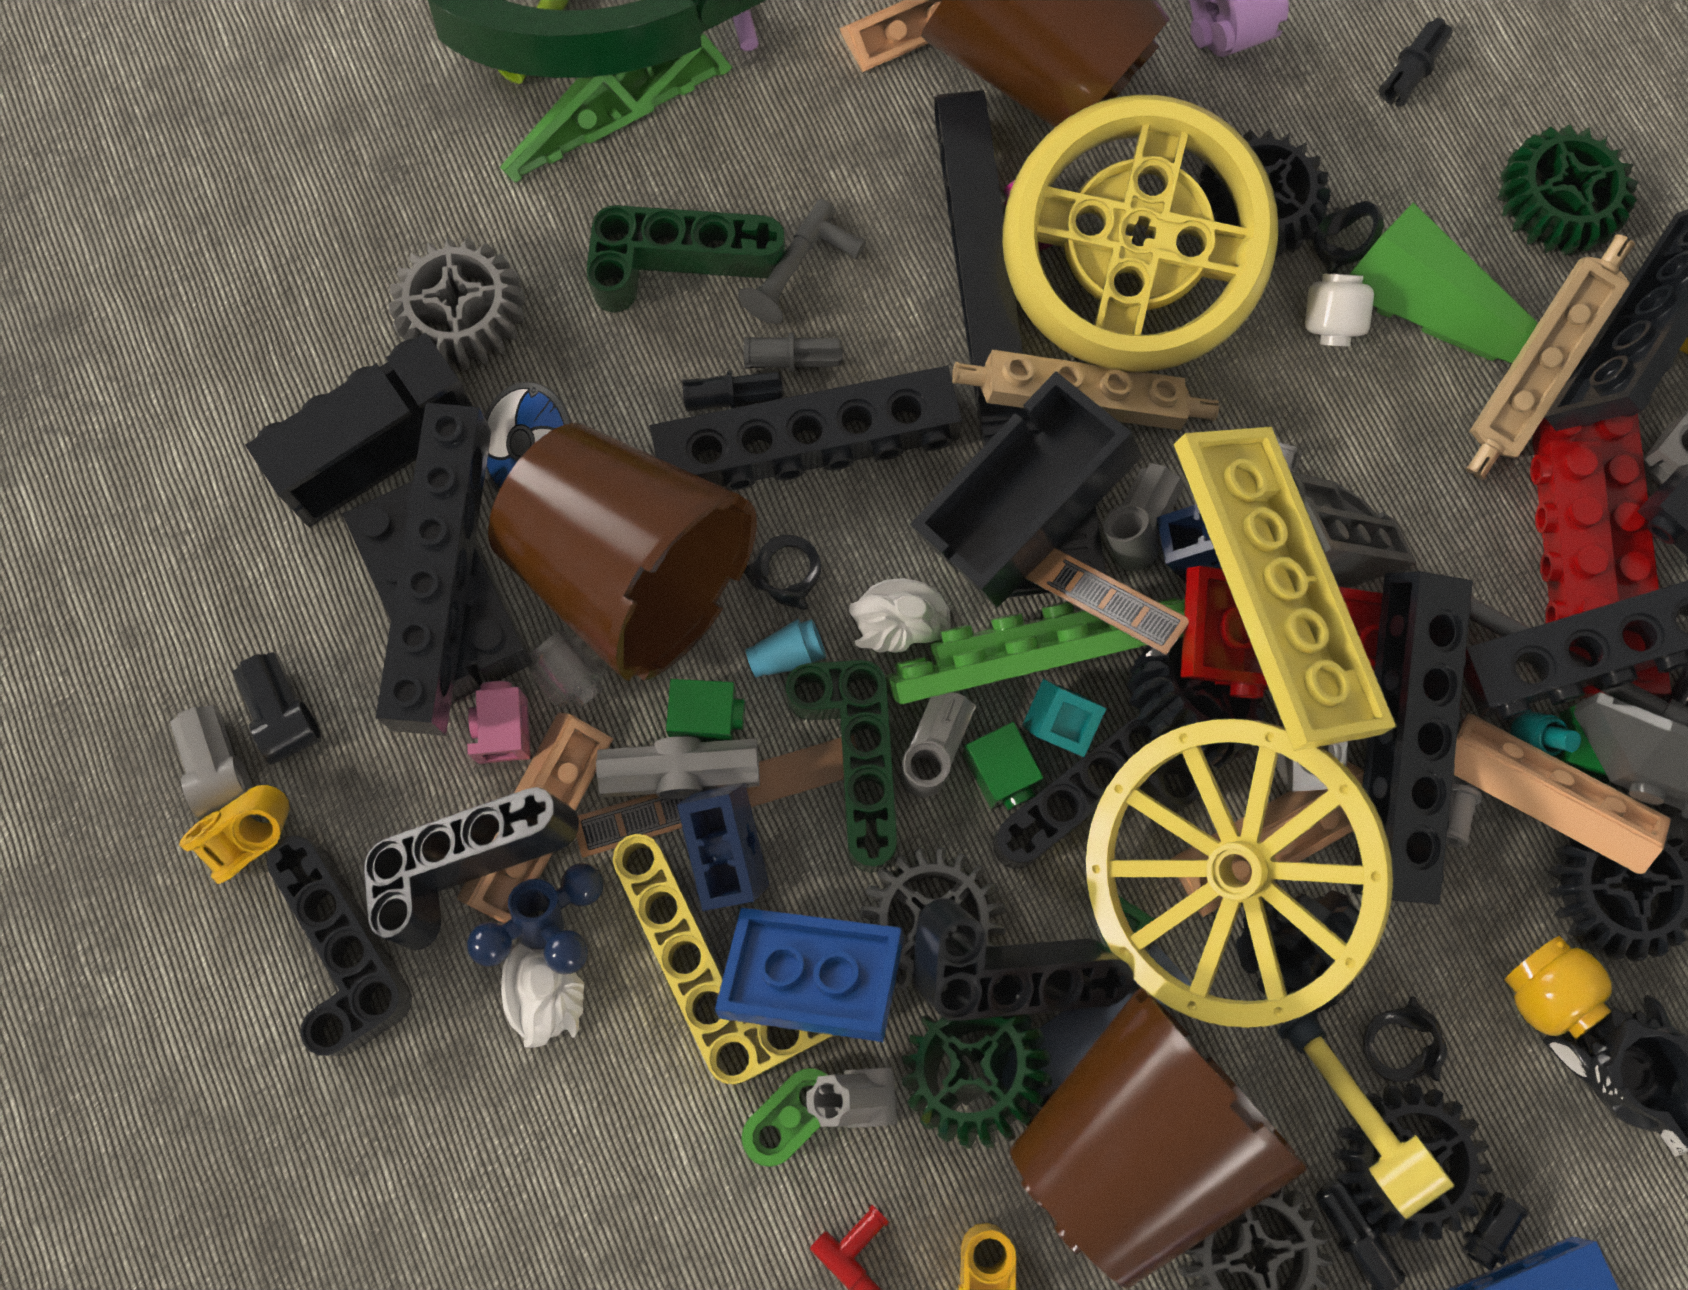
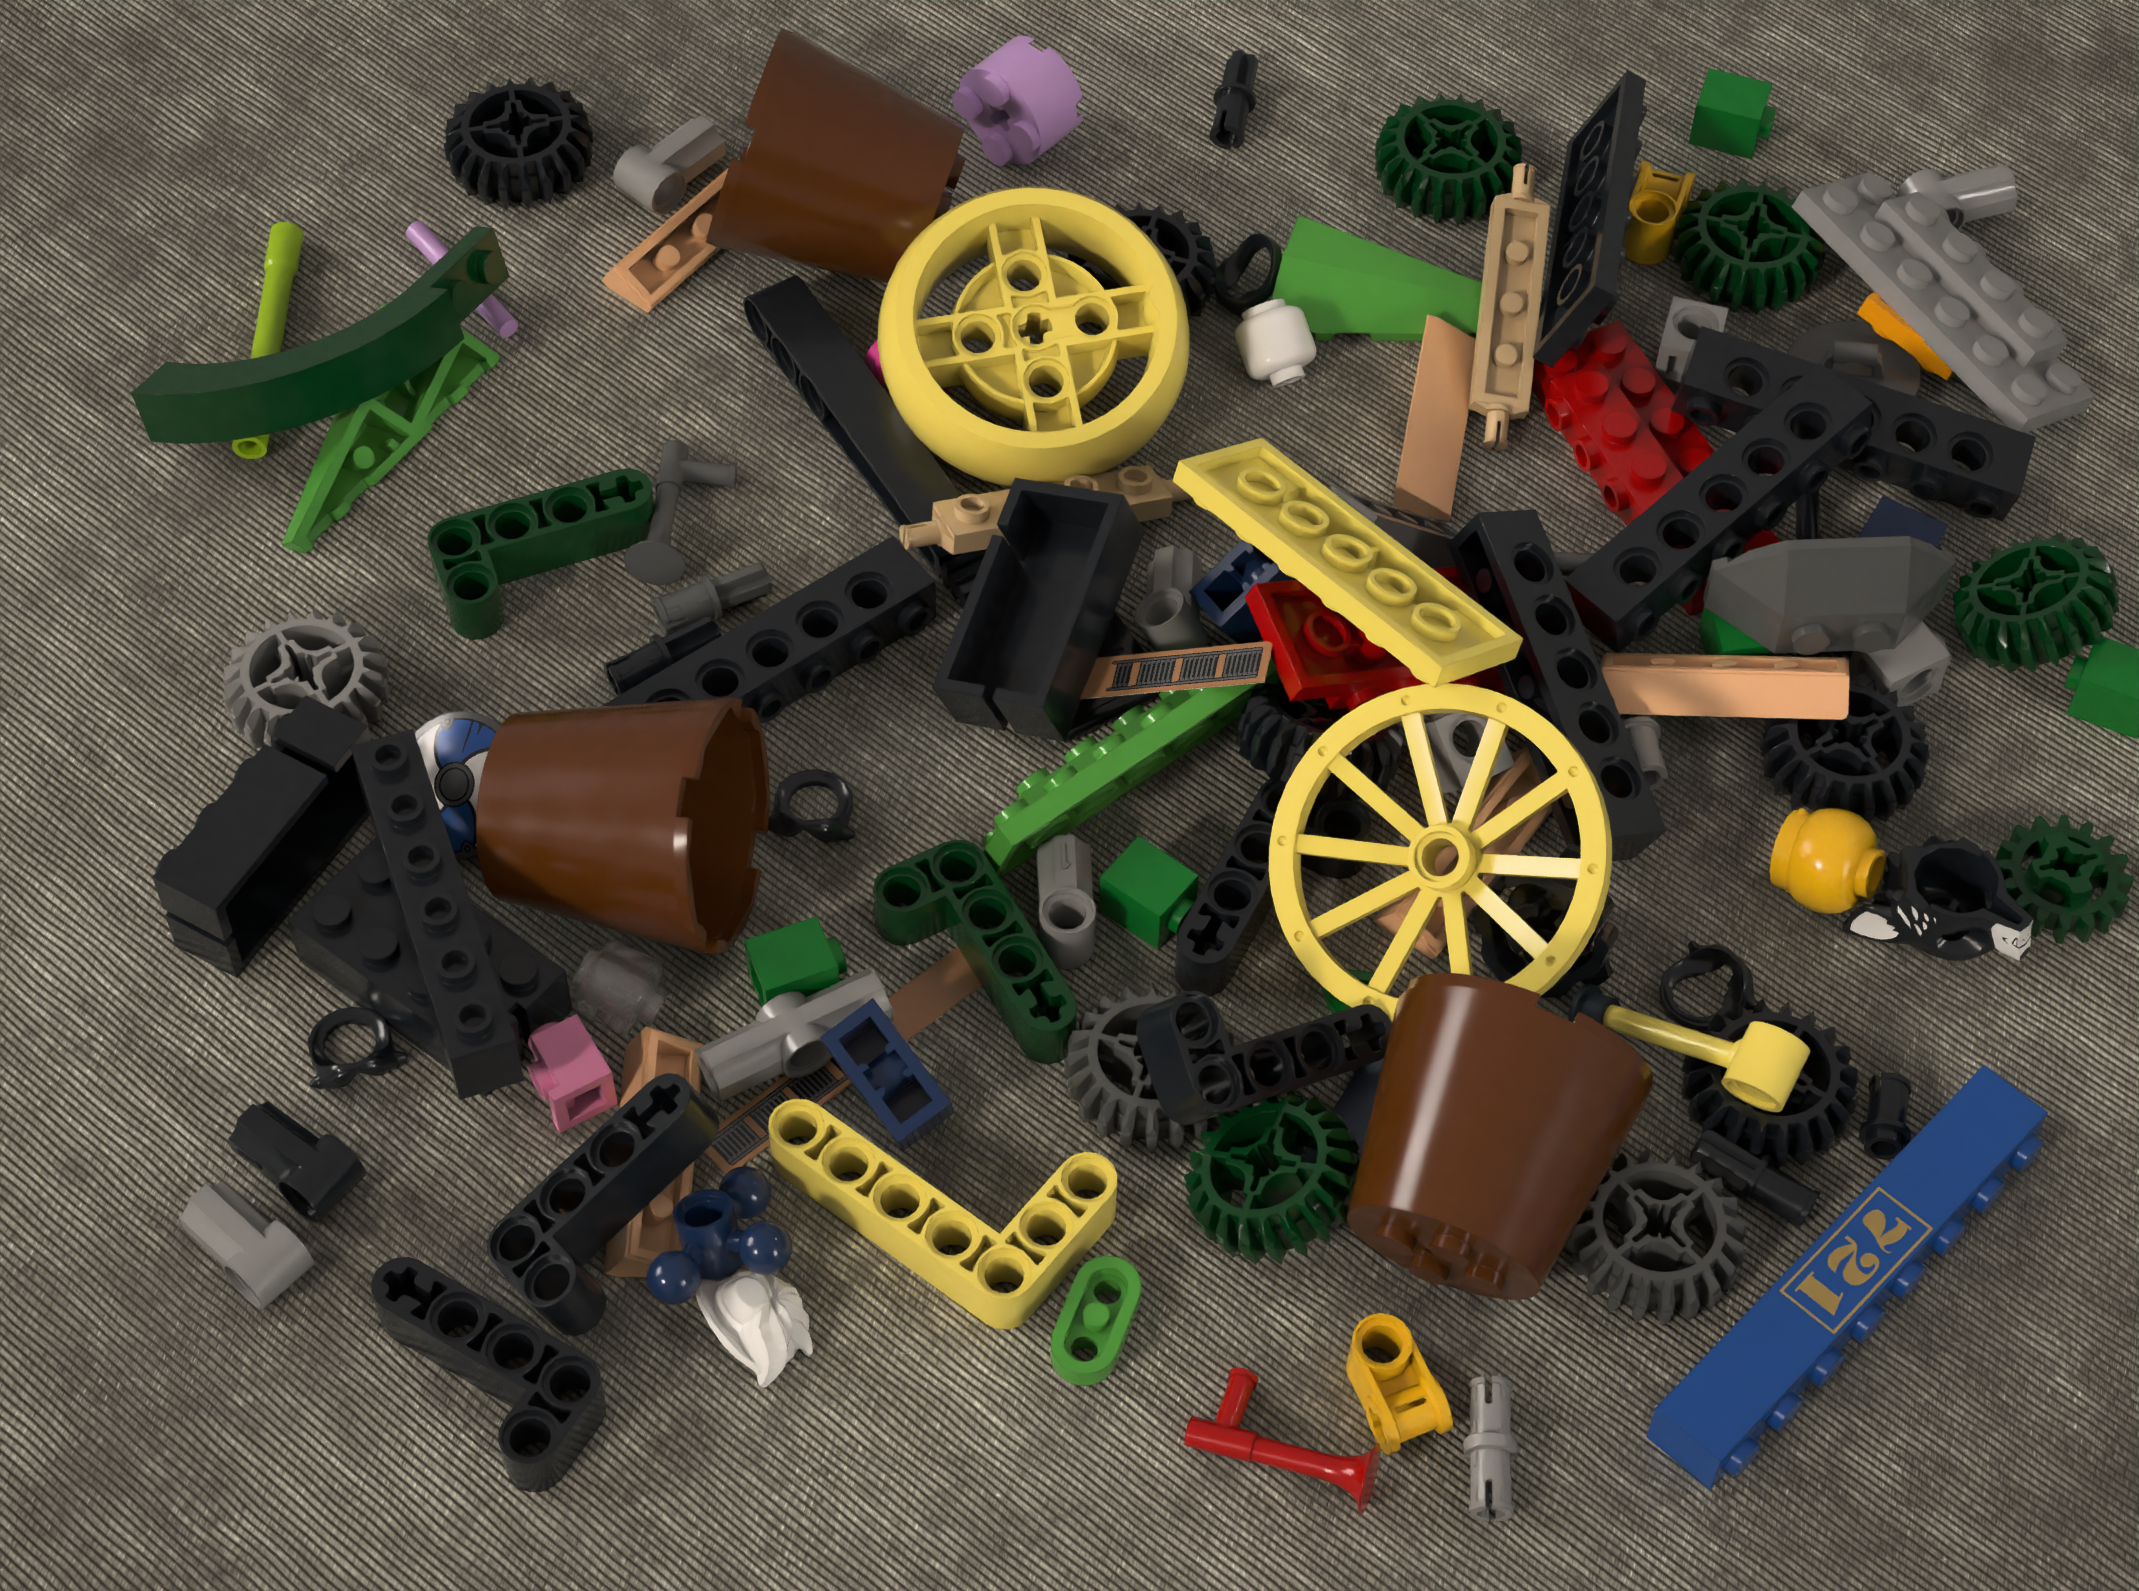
camera: 25 degrees left, 20 degrees down
yellow piece [179,785,290,884] -> none
blue plate [715,907,904,1042] -> none
medium azure cone [745,619,826,678] -> none
light grey piece [806,1067,897,1128] -> none
white hat [849,578,951,653] -> none
teal brick [1022,678,1107,757] -> none
teal cylinder [1510,711,1581,756] -> none
none -> black piece [308,1007,408,1089]
none -> light nougat slope [1393,314,1476,521]

